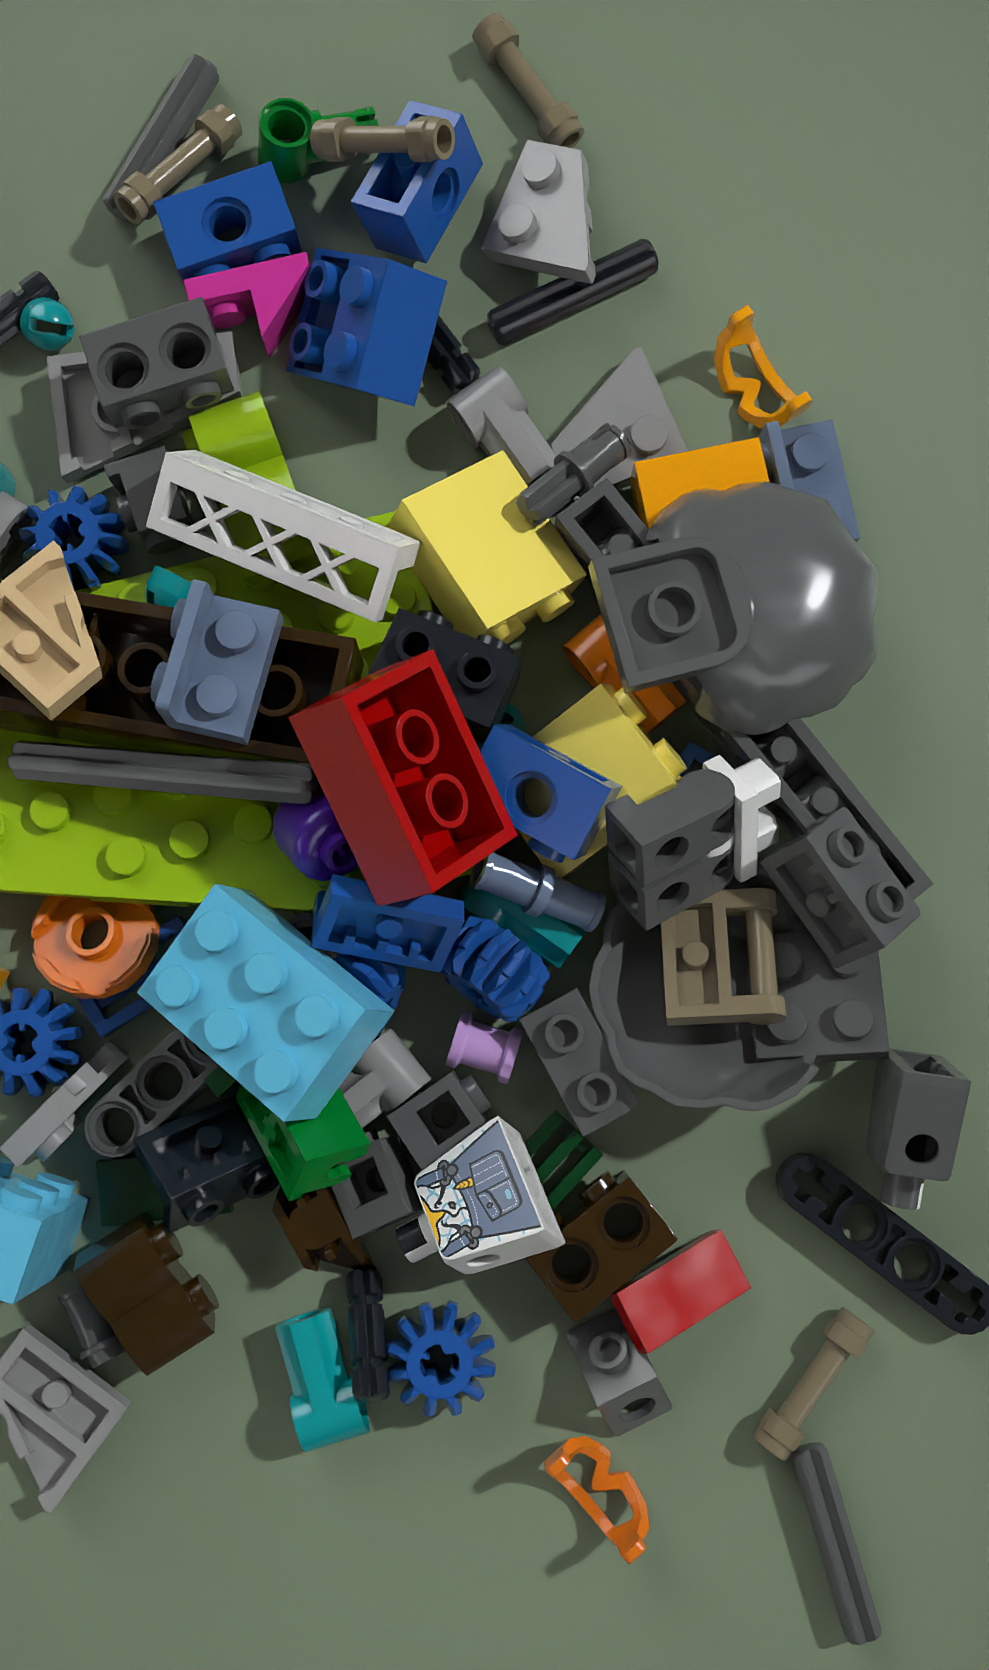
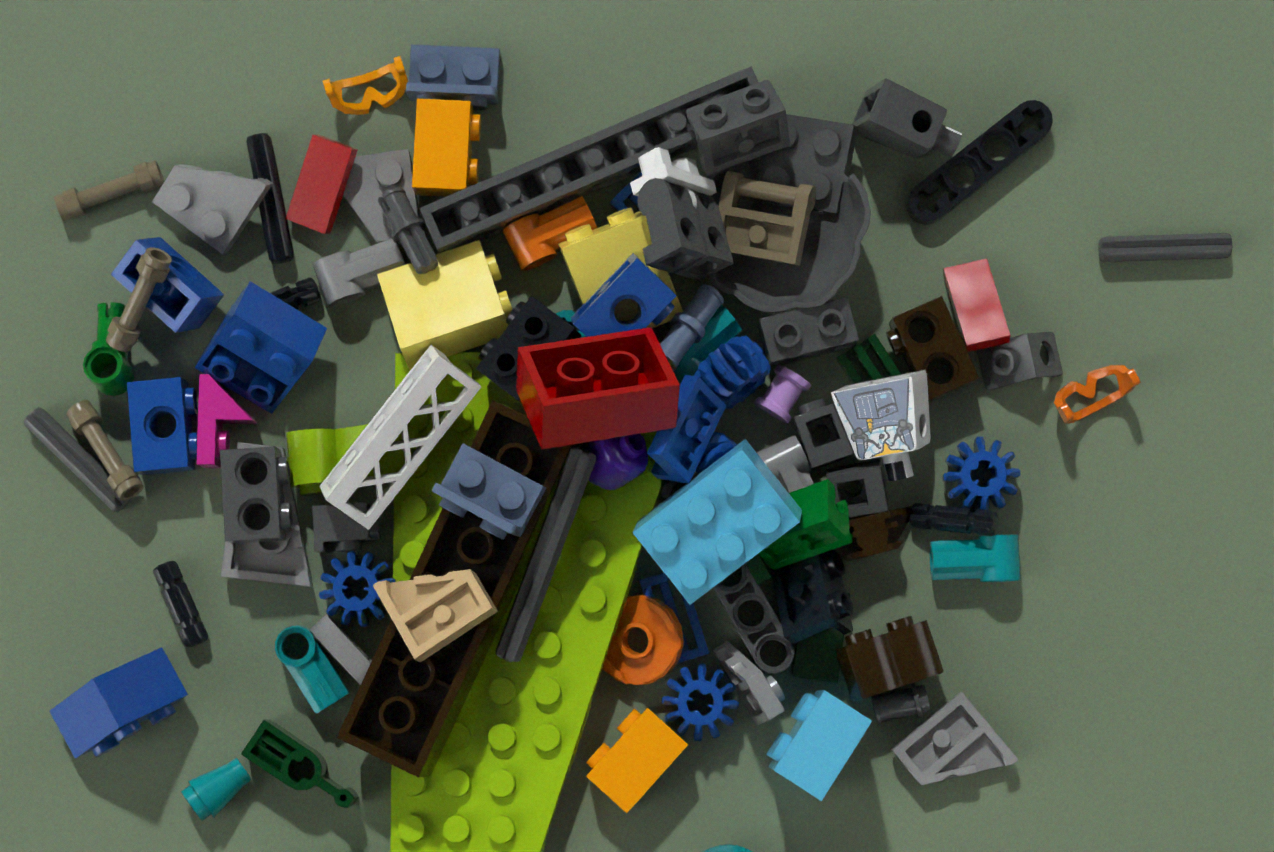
camera: 70 degrees left, 0 degrees up
teal hinge [20,297,75,351] -> none
teal hinge [144,565,191,608] -> none
dark grey animal [588,481,878,735] -> none
dark tan bar [753,1307,875,1461] -> none
none -> red tile [286,134,358,234]

